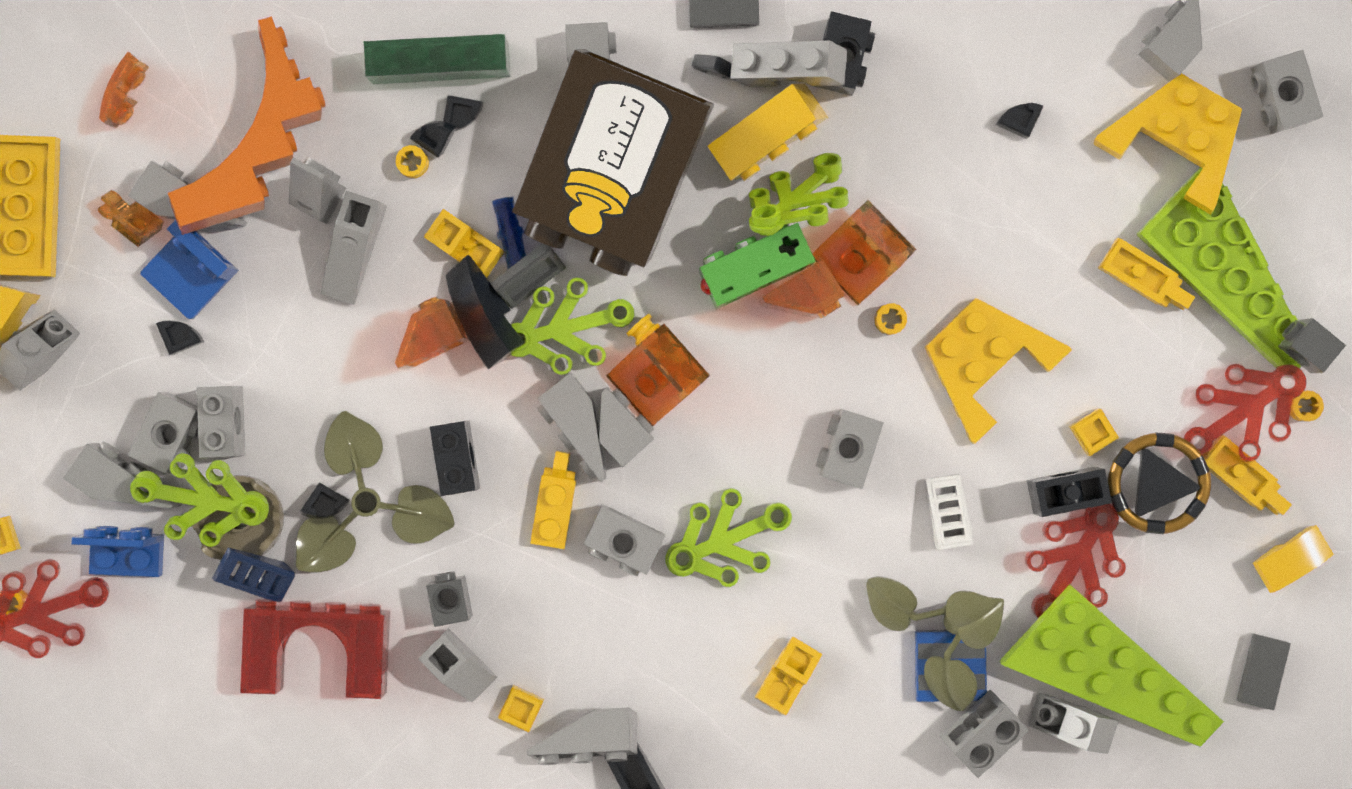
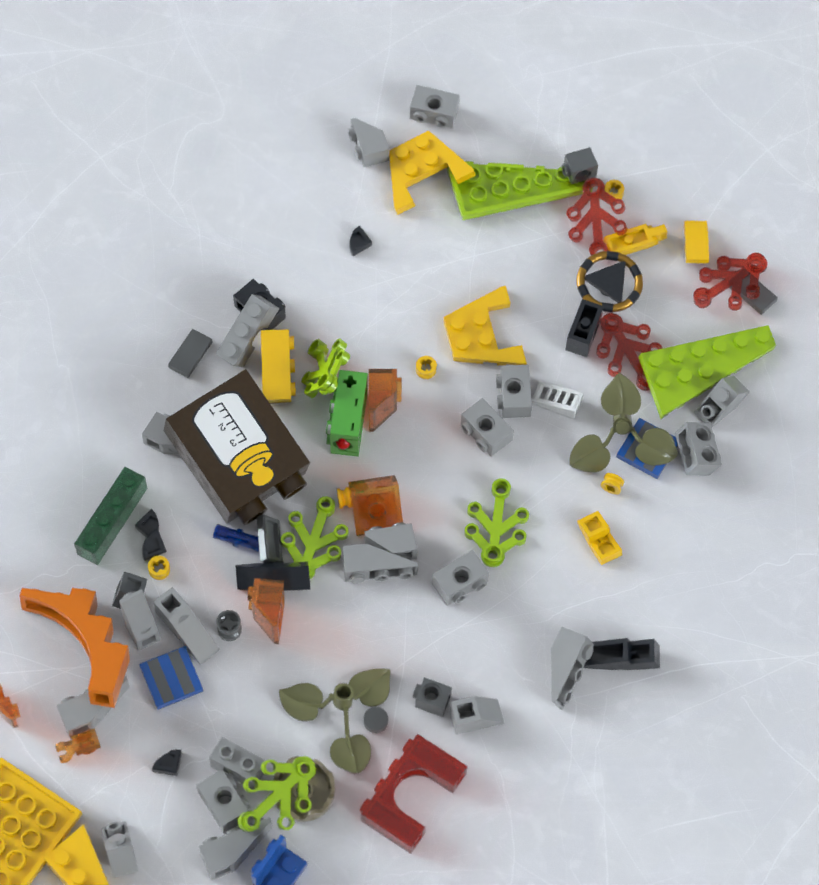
camera: 60 degrees left, 25 degrees down
blue bracket [140,219,239,320] -> none
dark blue slope [212,547,295,602] -> none
black tile [300,482,349,519] -> none
yellow slope [424,209,505,278] -> none
black brick [429,420,480,496] -> none
yellow tile [498,685,544,733] -> none
yellow hinge [530,451,577,549] -> none
black tile [691,54,735,81] -> none
clear orange slope [812,200,917,305] -> none
yellow tile [1069,408,1119,456] -> none
yellow hinge [1098,238,1195,310] -> none
none -> dark grey brick [112,571,147,609]
none -> tile [139,646,204,710]
none -> dark grey wheel [216,610,242,641]
none -> dark grey tile [364,707,388,733]
none -> light grey brick [496,365,532,418]
none -> yellow bush [600,473,625,494]
none -> clear red plant [693,253,768,311]

